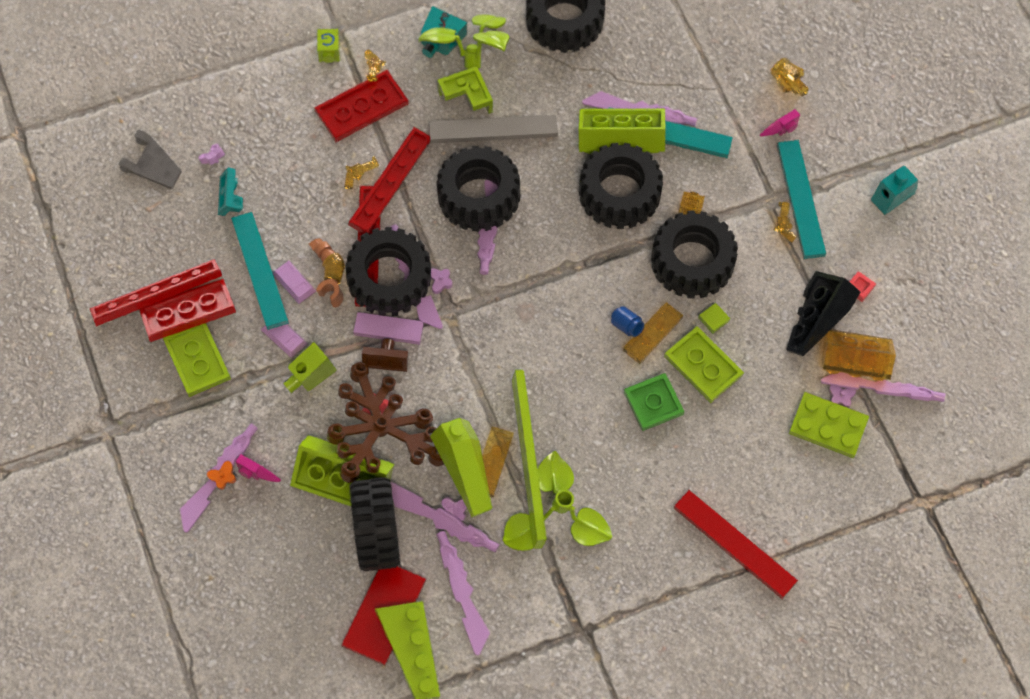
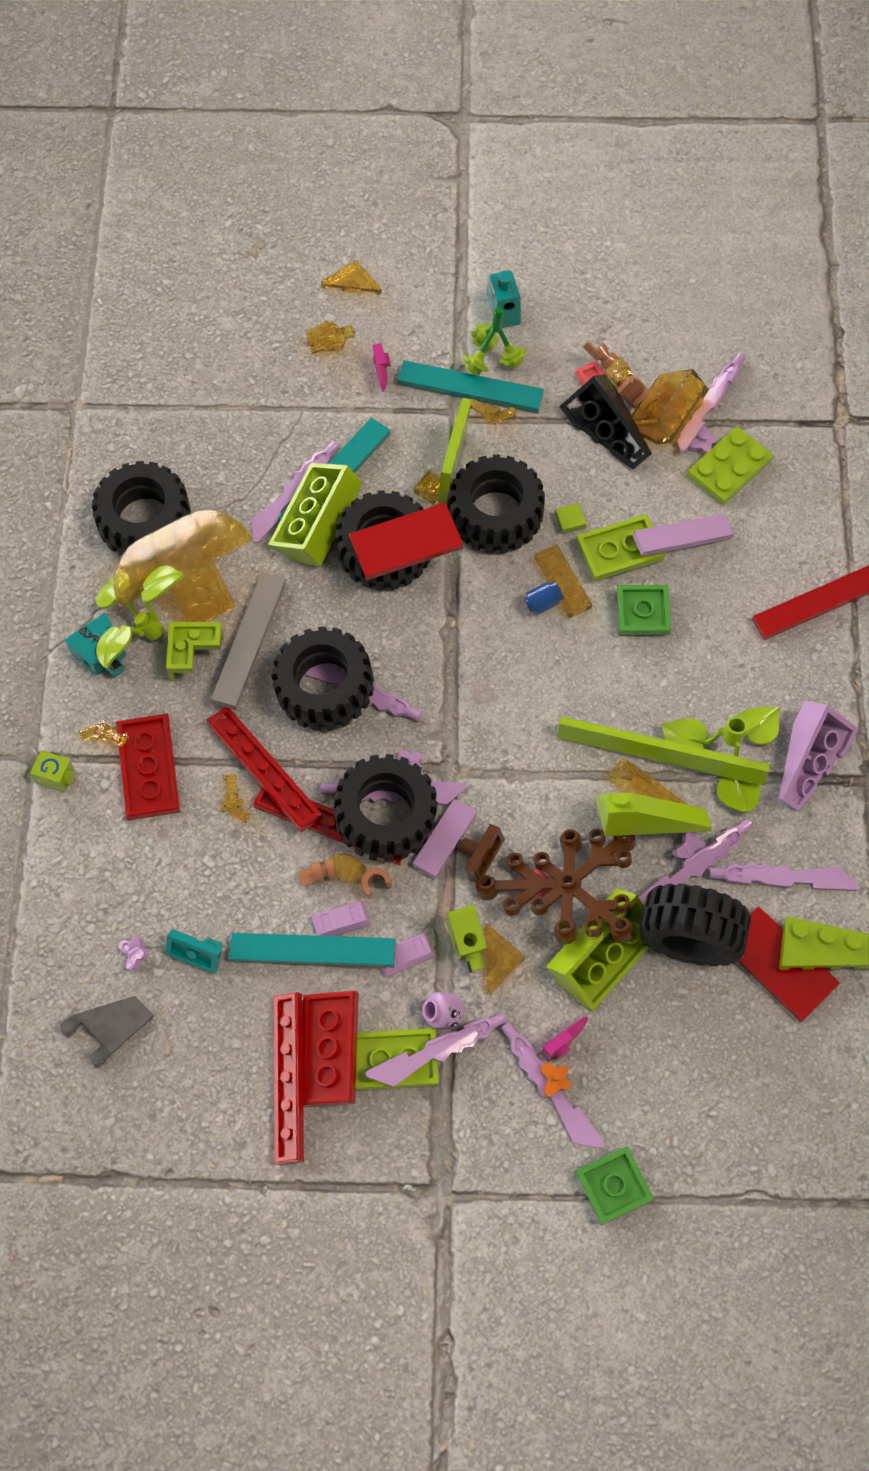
camera: 65 degrees left, 0 degrees up
none -> clear yellow plate [113,511,253,622]
none -> clear yellow tile [321,260,382,295]
none -> red tile [349,503,463,581]
none -> lavender sword [365,1012,506,1087]
none -> lavender head [422,992,465,1029]
none -> lime tile [438,398,471,505]
none -> lime plant [462,307,527,375]
none -> clear yellow tile [485,923,525,996]
none -> bright green plate [575,1146,654,1226]
none -> nougat piece [583,341,650,409]
none -> lavender tile [633,514,734,556]
none -> lavender wedge [779,701,858,811]

